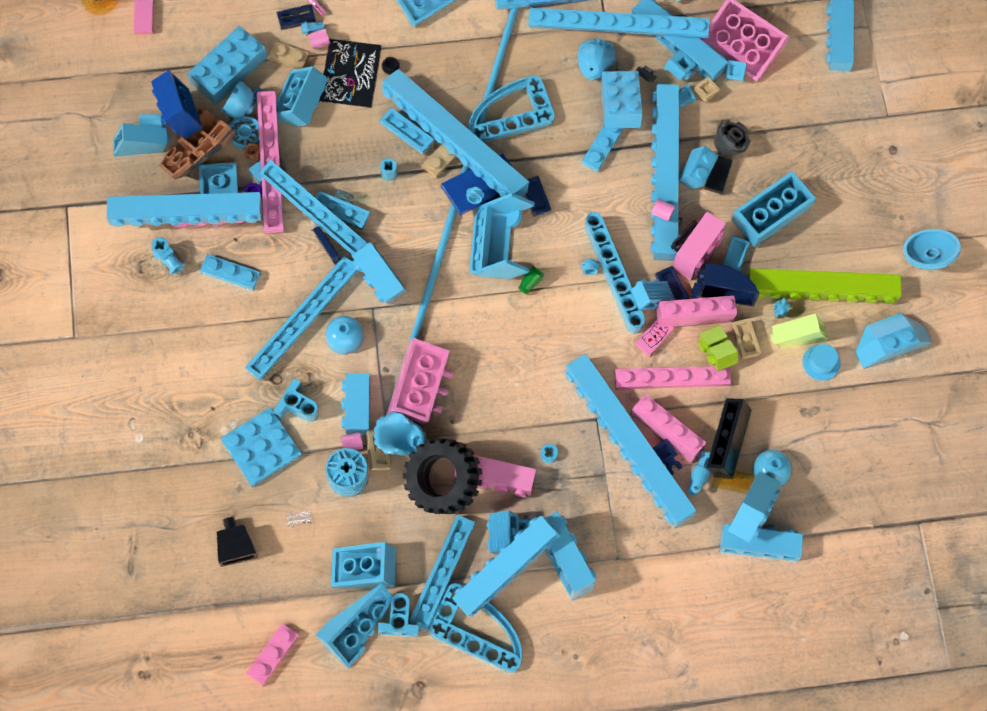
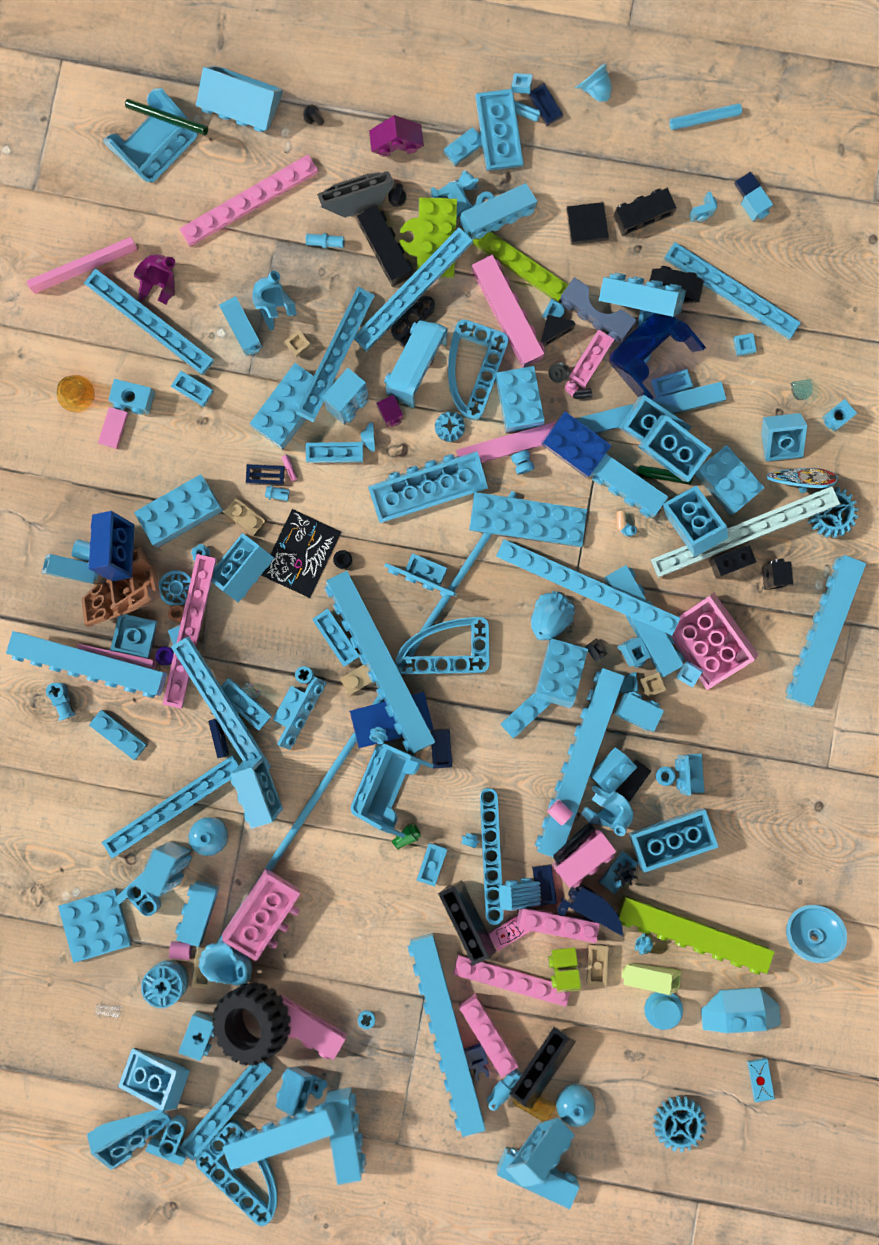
camera: 20 degrees right, 15 degrees up
black torso [217,517,258,567] -> none
medium azure cylinder [220,81,255,118] -> none
bright pink plate [246,624,299,686] -> none
bright pink gear [308,29,330,49] -> none
flat silver cone [714,120,751,157] -> none
none -> medium azure brick [137,841,192,897]
none -> medium azure brick [178,1011,214,1061]
none -> medium azure bracket [273,676,326,750]
none -> medium azure bracket [384,553,458,599]
none -> medium azure plate [416,843,447,887]
none -> black brick [438,880,496,965]
none -> medium azure piece [581,785,633,836]
none -> medium azure brick [613,691,664,732]
none -> black gear [613,862,638,887]
none -> medium azure gear [653,1096,707,1153]
none -> medium azure plate [656,767,675,786]
none -> medium azure bracket [675,754,704,796]
none -> medium azure tile [747,1058,775,1103]

